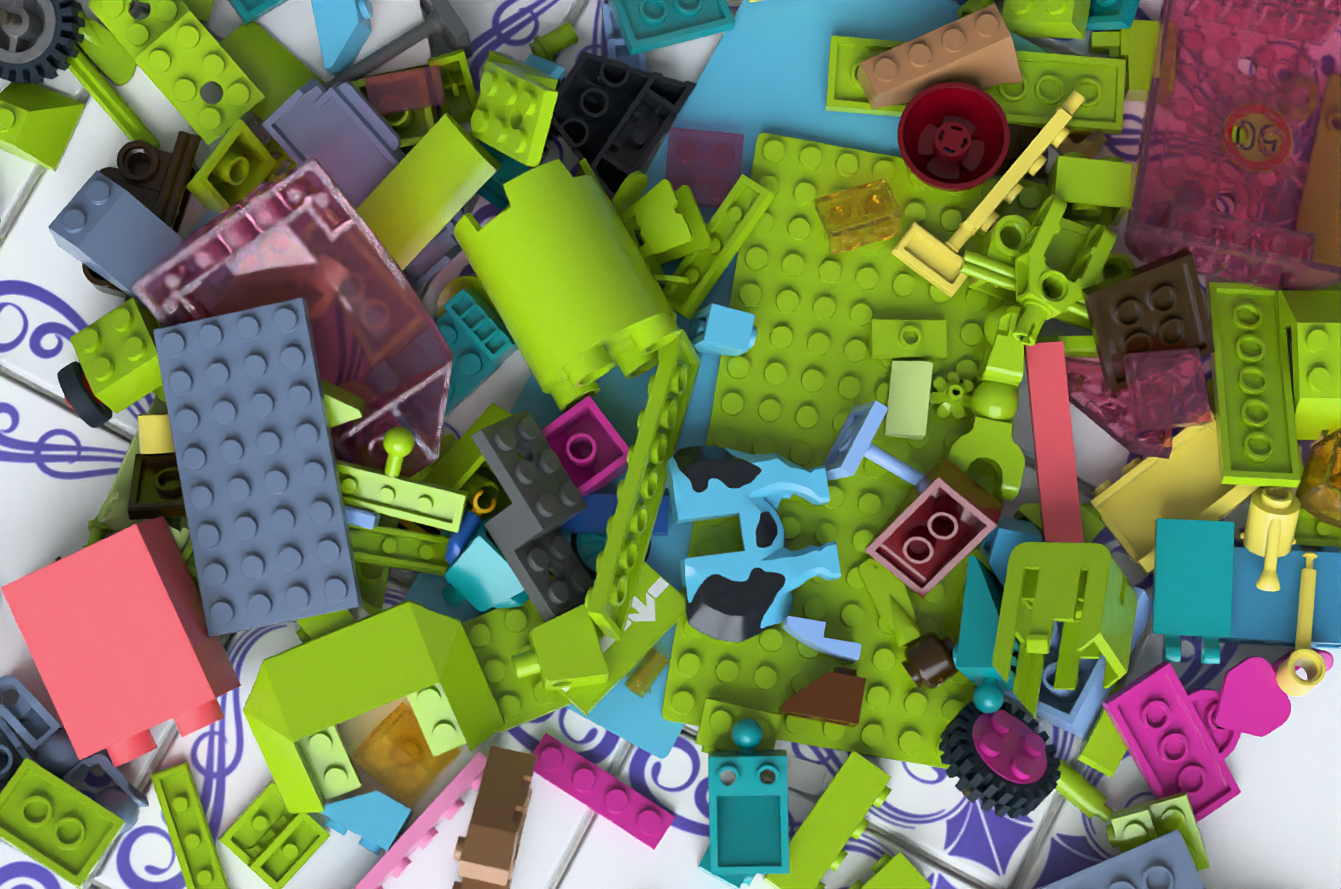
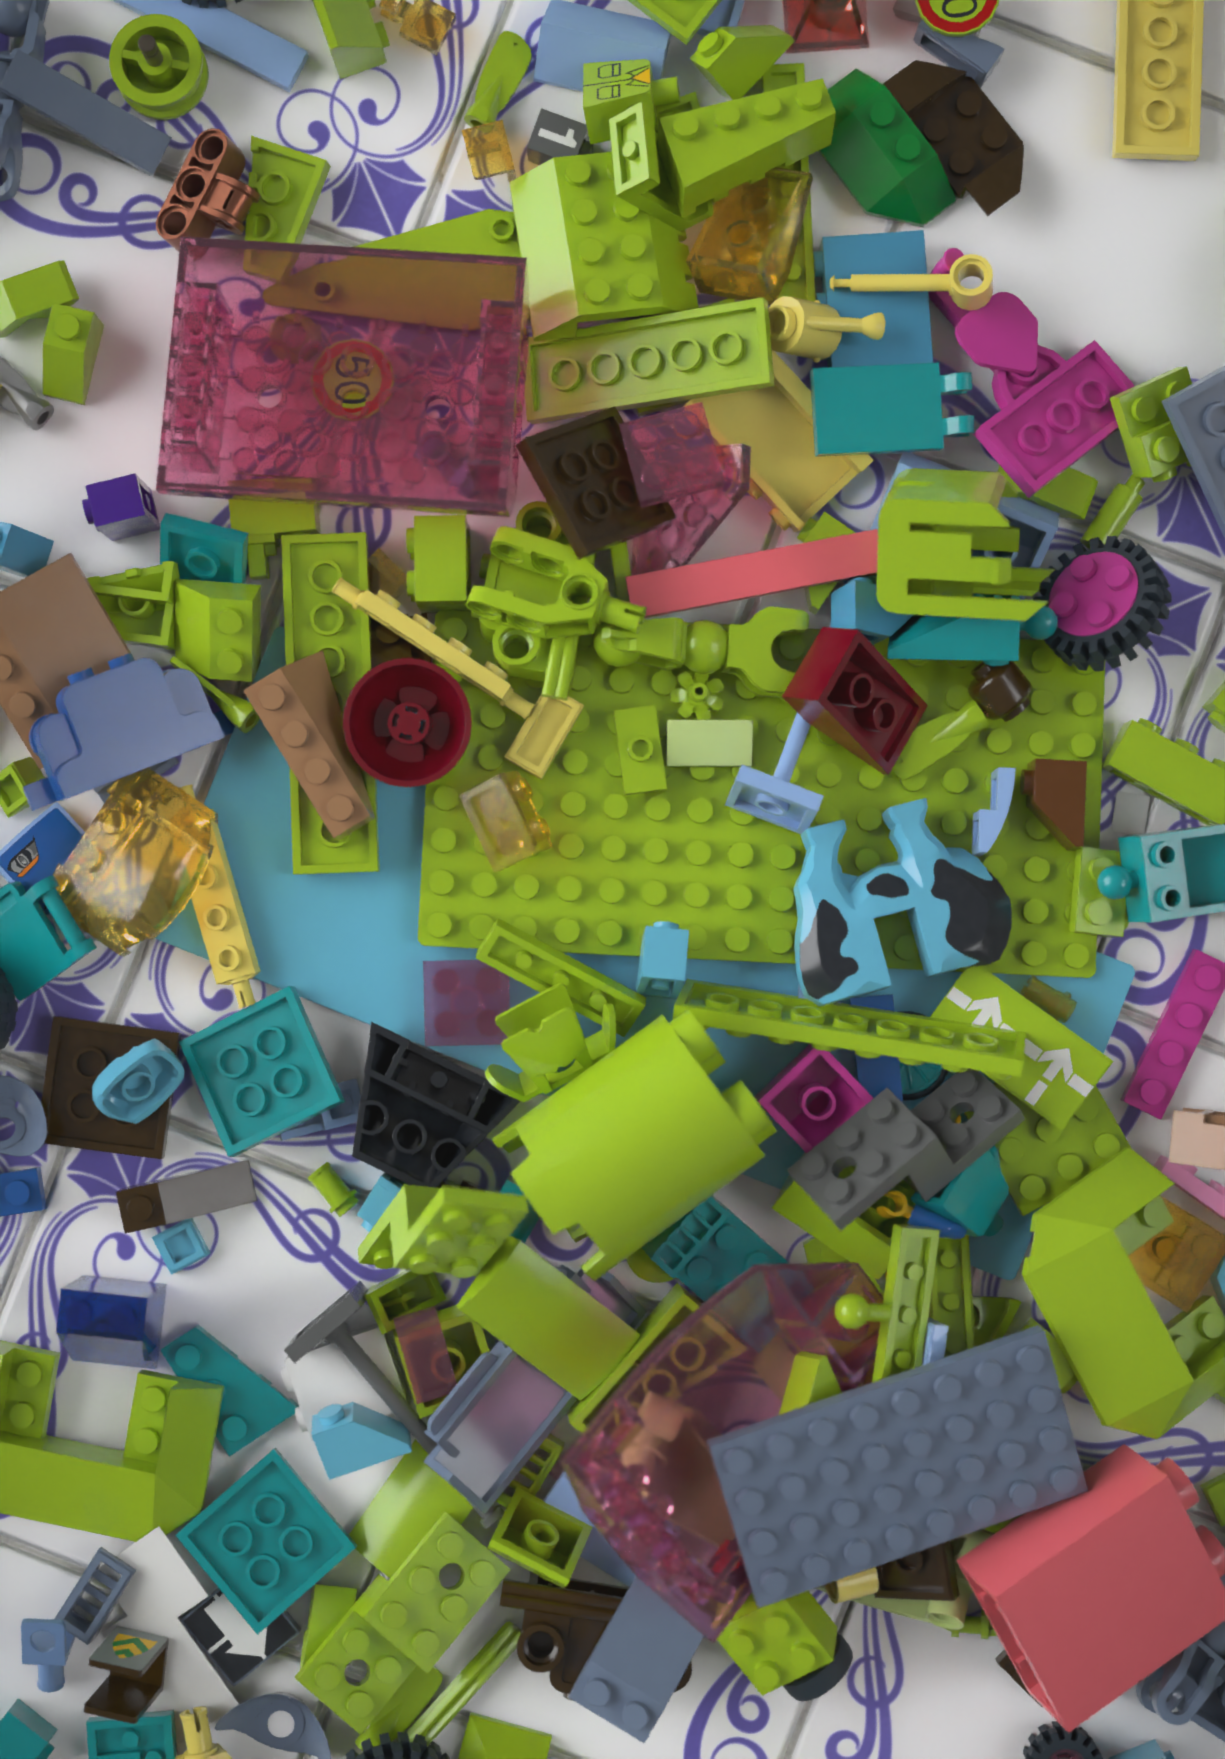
camera: 85 degrees left, 10 degrees up
lime torso [511,604,609,690] -> none

